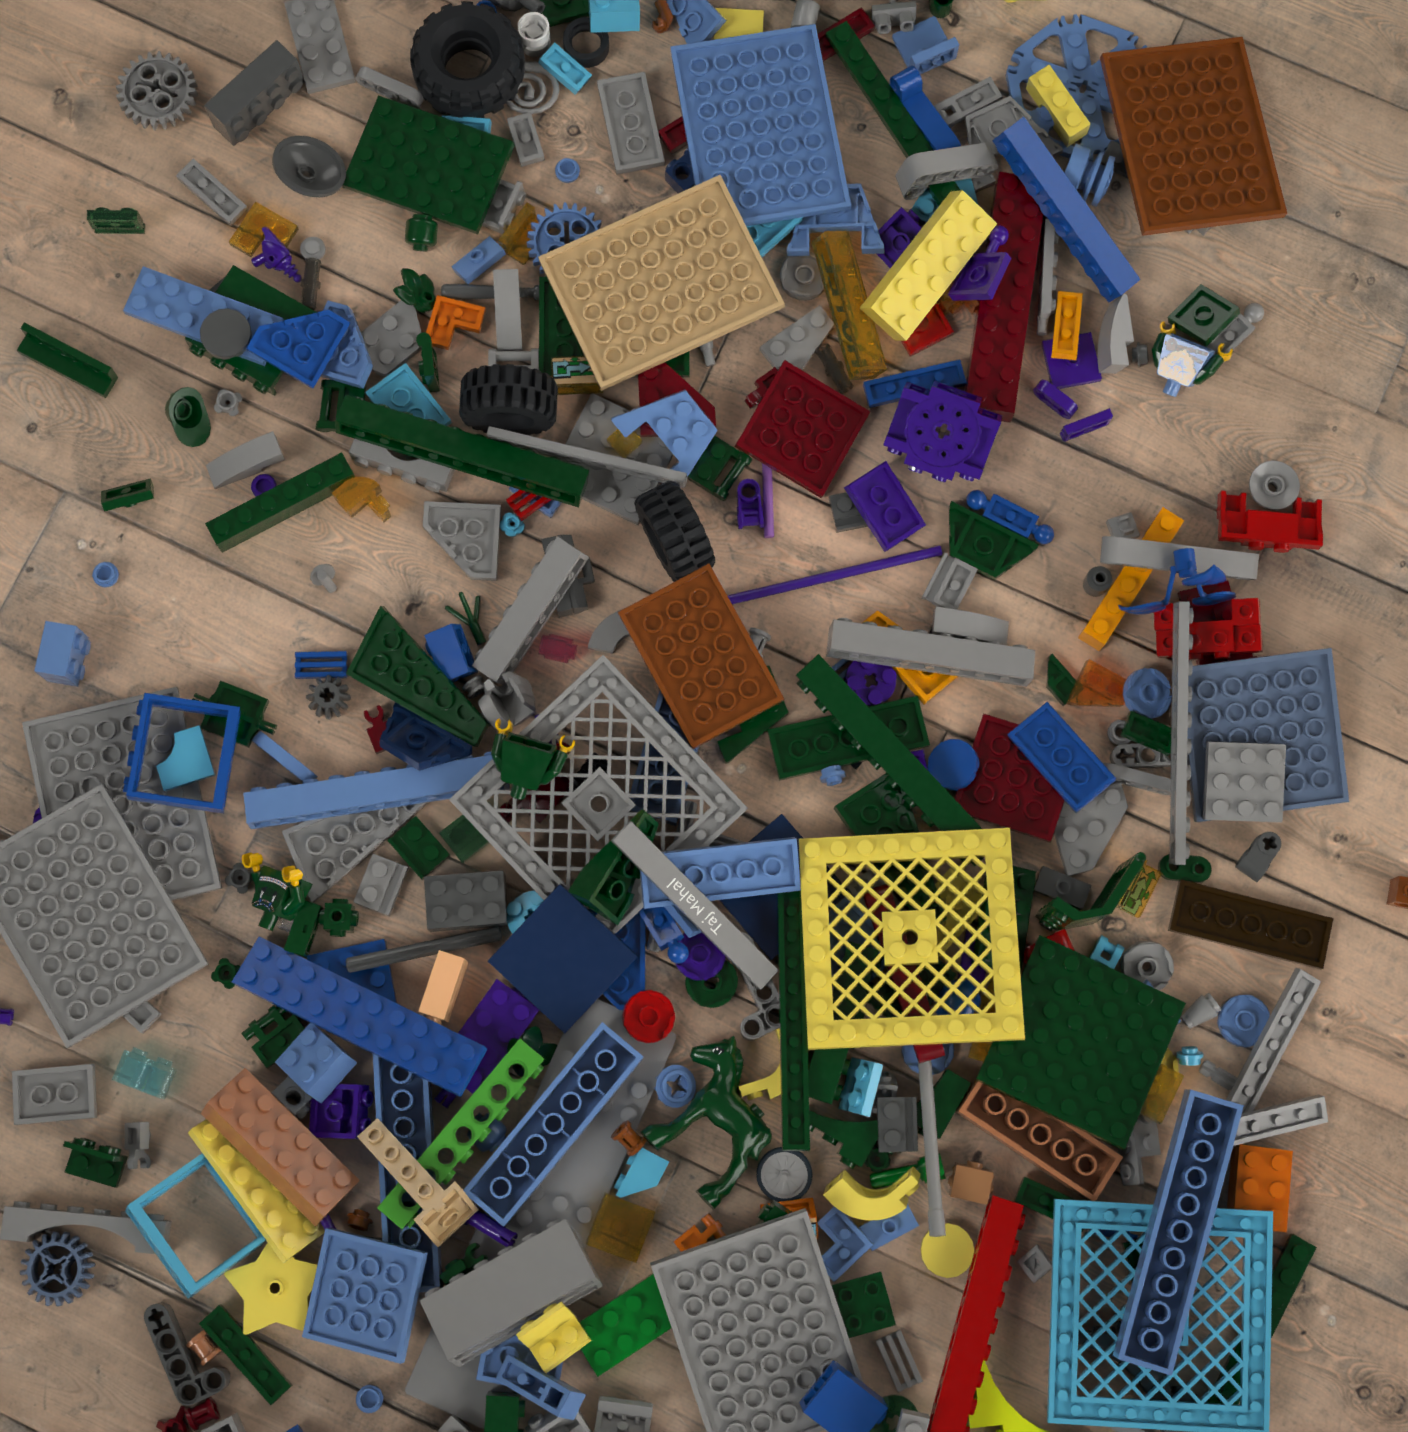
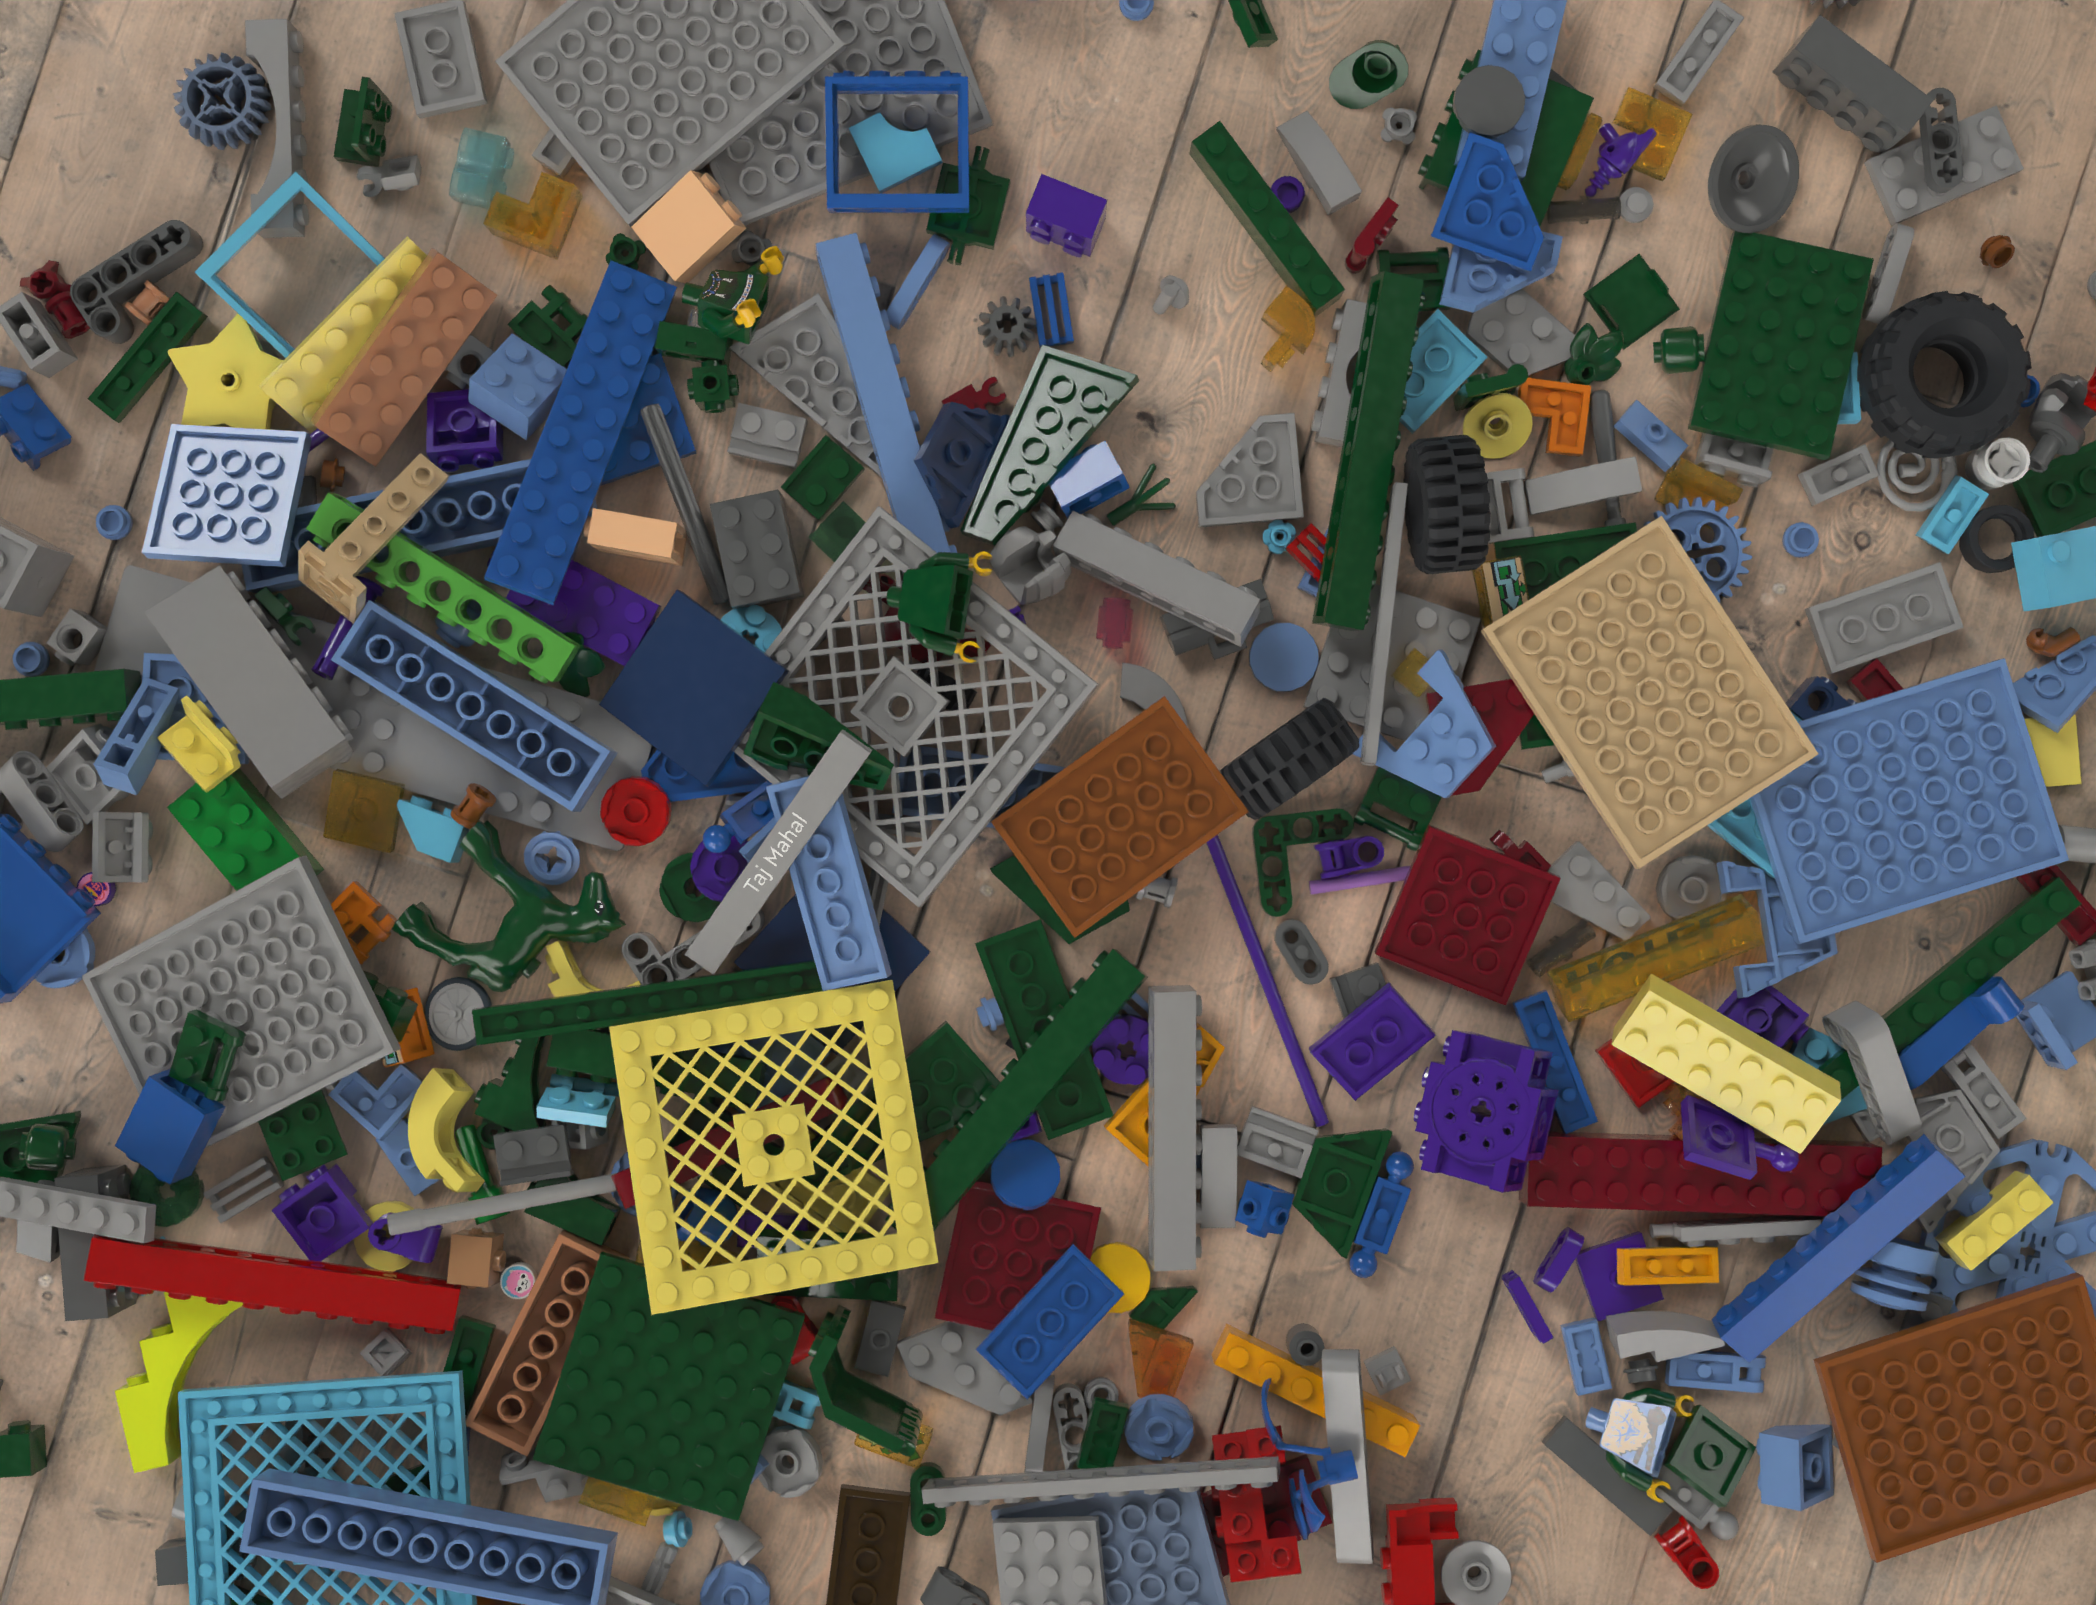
camera: 85 degrees right, 10 degrees up
none -> dark green plate [168,1009,246,1101]
none -> dark purple plate [272,1163,373,1262]
none -> dark purple piece [368,1212,443,1263]
none -> clear yellow brick [483,172,583,260]
none -> tile [500,1262,538,1299]
none -> light nougat brick [631,170,746,283]
none -> dark purple brick [1026,174,1107,257]
none -> yellow tile [1091,1242,1150,1313]
none -> blue brick [1235,1180,1294,1238]
none -> medium blue tile [1249,623,1319,692]
none -> dark green beam [1252,808,1354,917]
none -> dark grey plate [1274,919,1328,985]
none -> dark red plate [1345,197,1399,274]
none -> light yellow dish [1462,393,1533,459]
none -> dark grey tile [1542,1415,1673,1536]
none -> clear yellow tile [1557,112,1603,190]
none -> medium blue plate [1560,1317,1612,1396]
none -> dark green piece [1583,253,1680,350]
none -> red piece [1654,1515,1720,1589]
none -> medium blue plate [1665,1351,1766,1393]
none -> medium blue slope [1756,1424,1834,1511]
none -> dark grey beam [1919,88,1963,193]
none -> dark orange plate [1980,235,2015,268]

